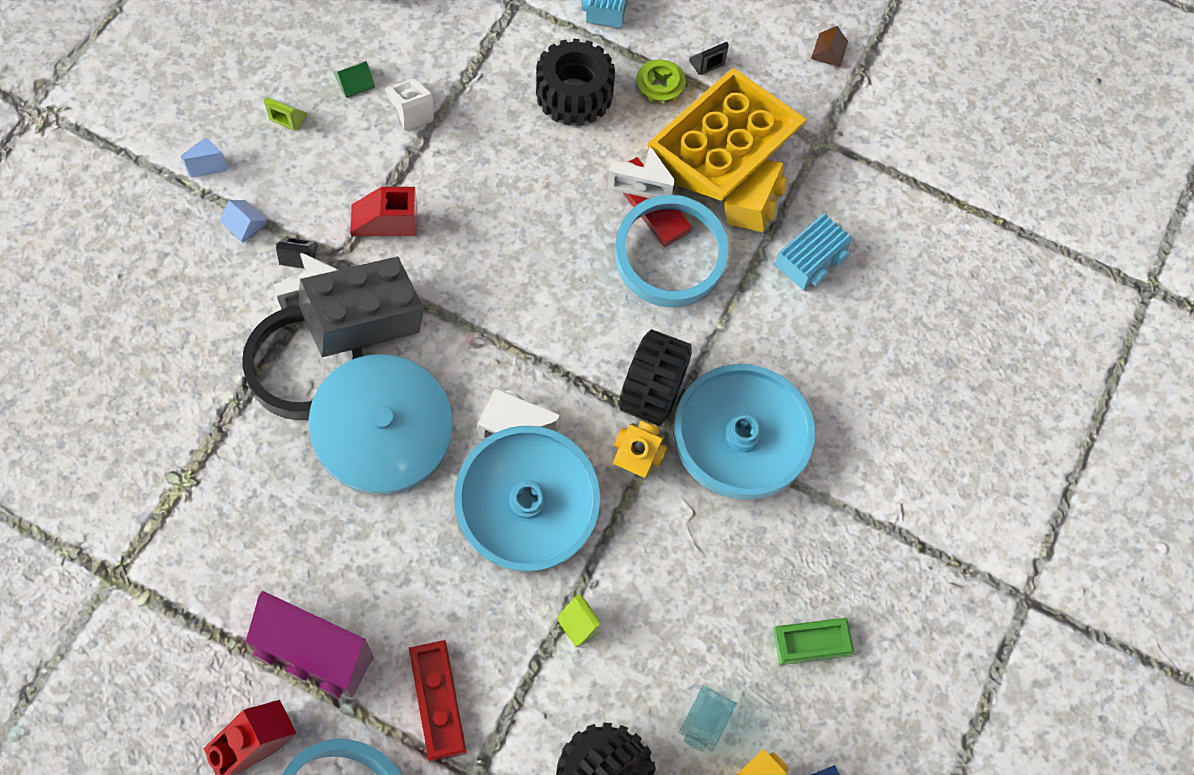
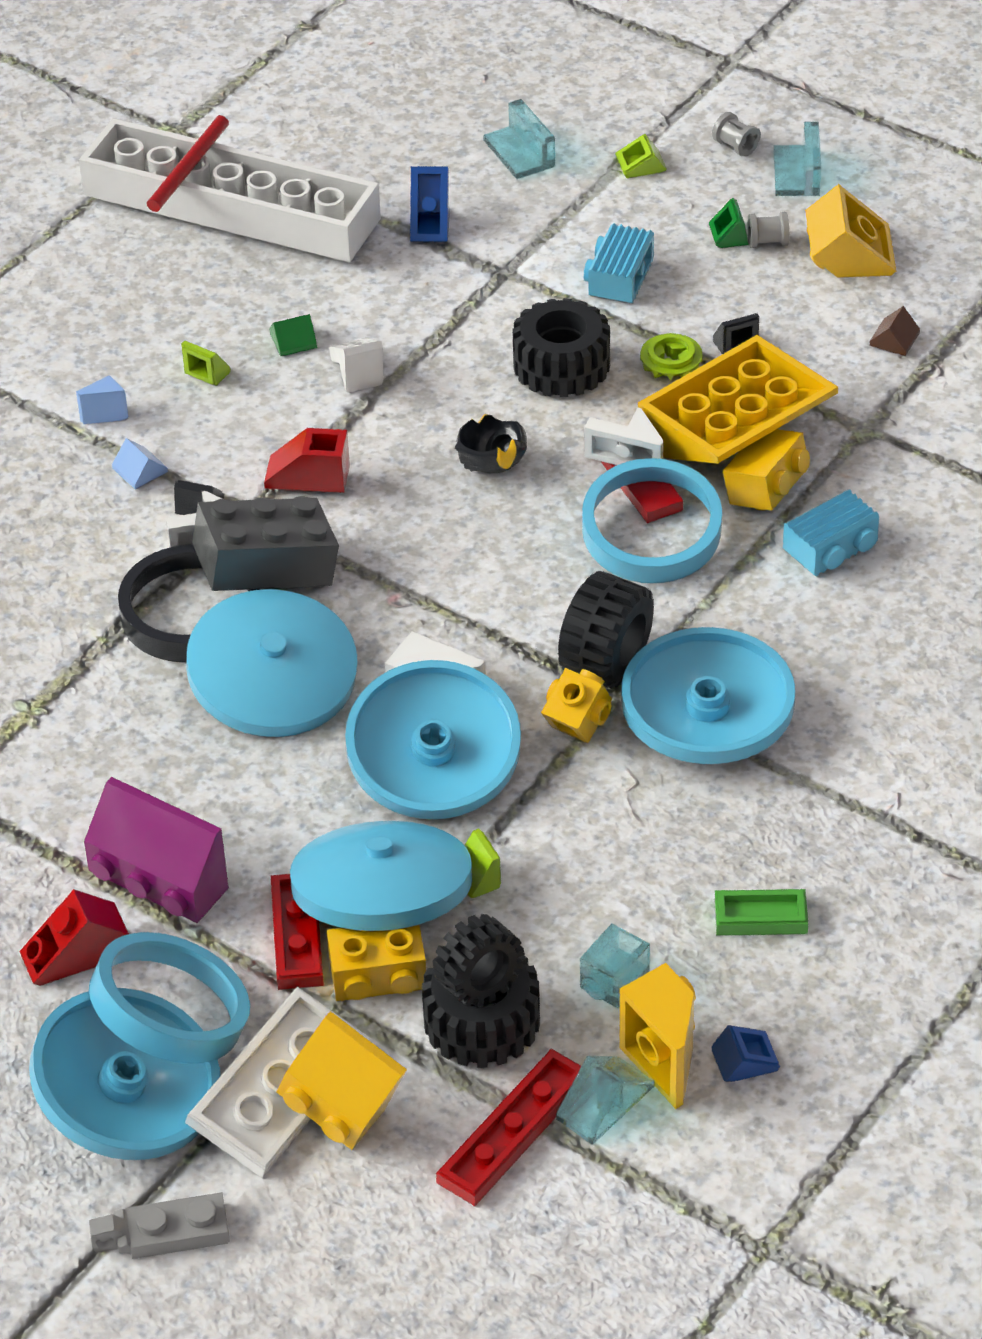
camera: 15 degrees right, 20 degrees down
none -> medium azure dish [290,821,472,931]
none -> yellow brick [327,925,426,1001]
none -> black hair [455,414,527,474]

